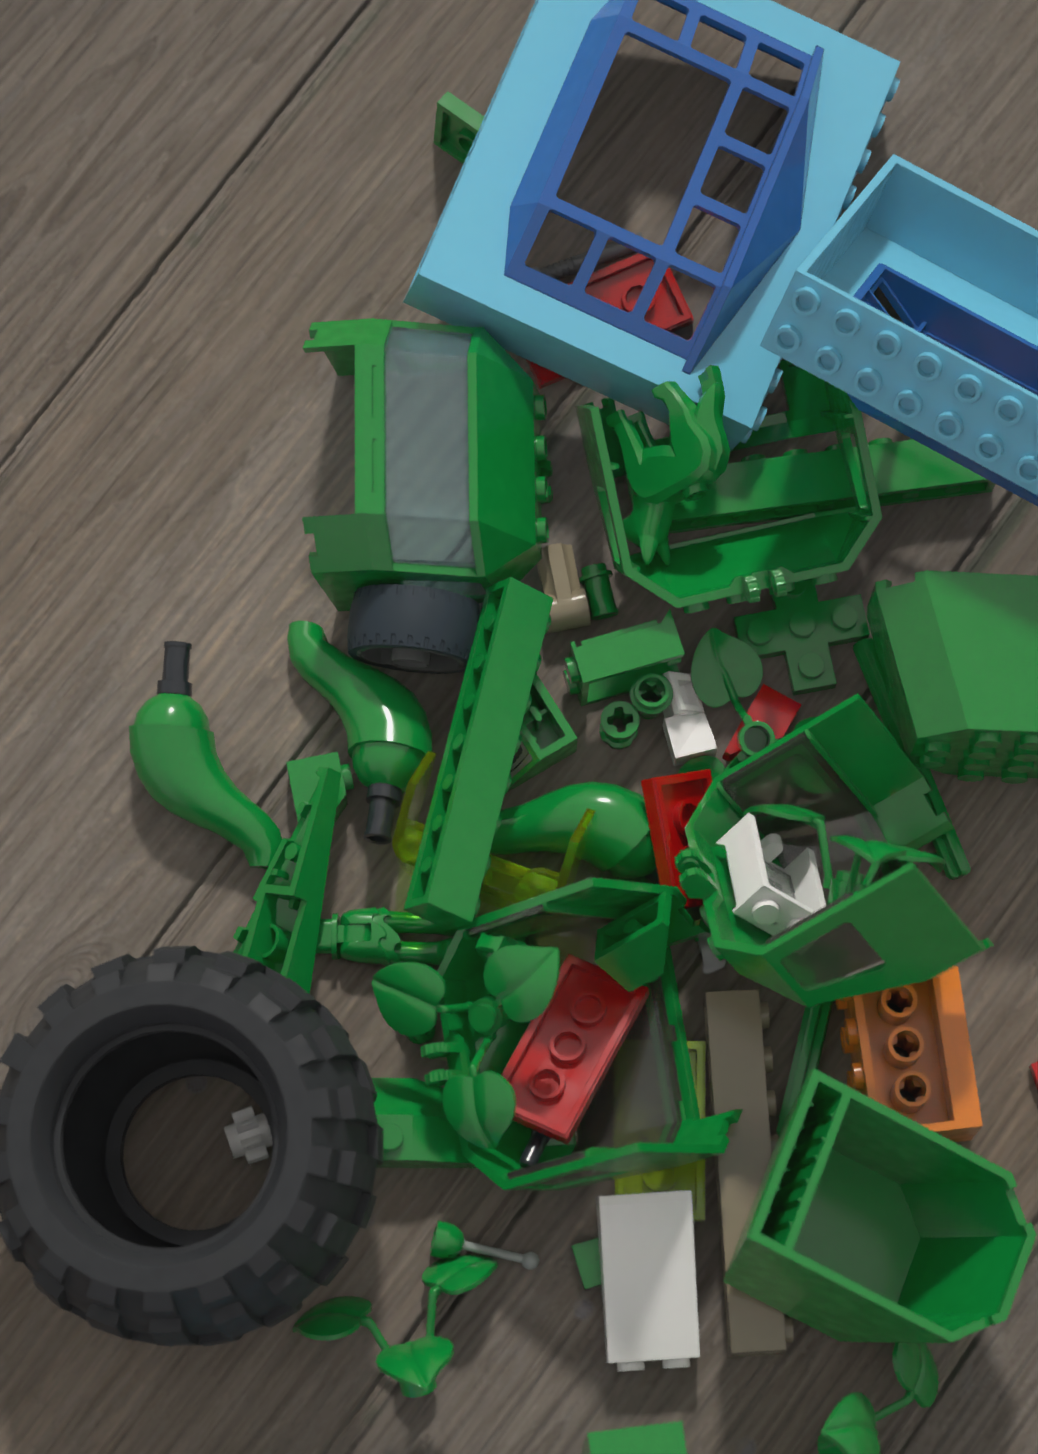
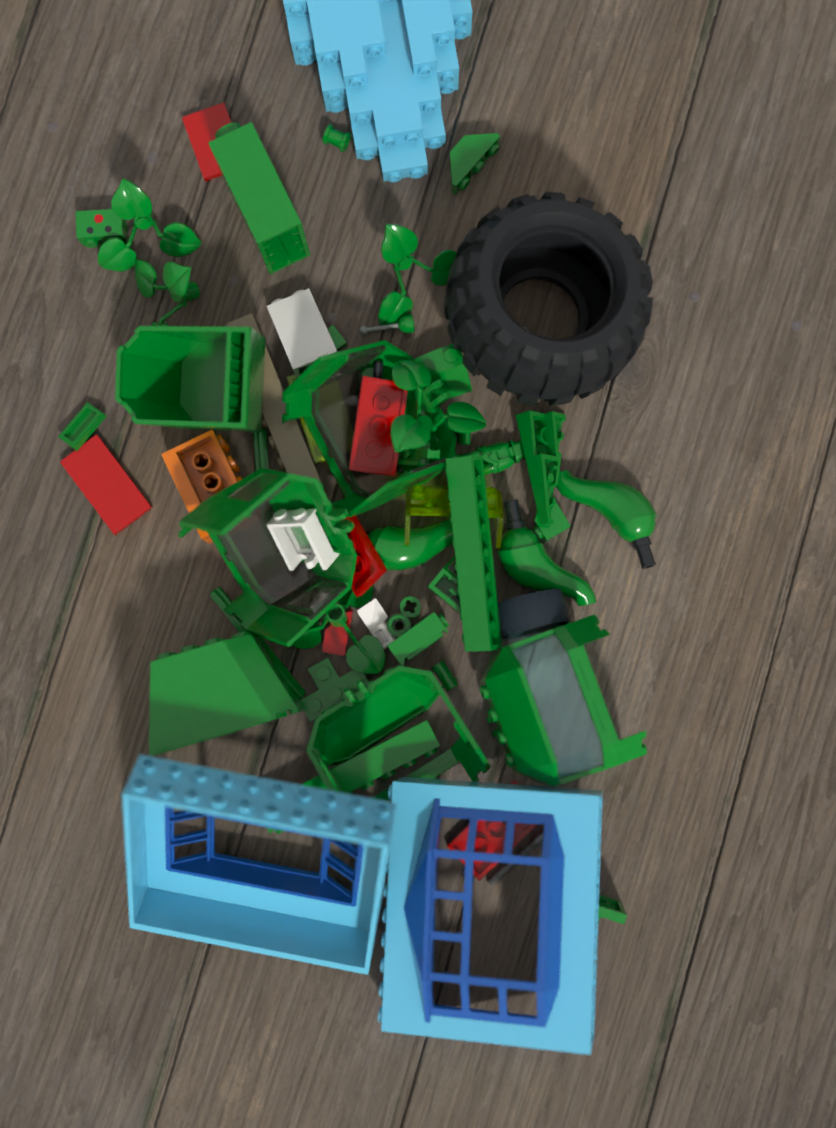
camera: 170 degrees right, 10 degrees up
dark tan piece [536,543,591,633] -> none
green slope [594,891,672,993] -> none
green animal [605,365,730,565] -> none
green plant [743,804,945,910] -> none

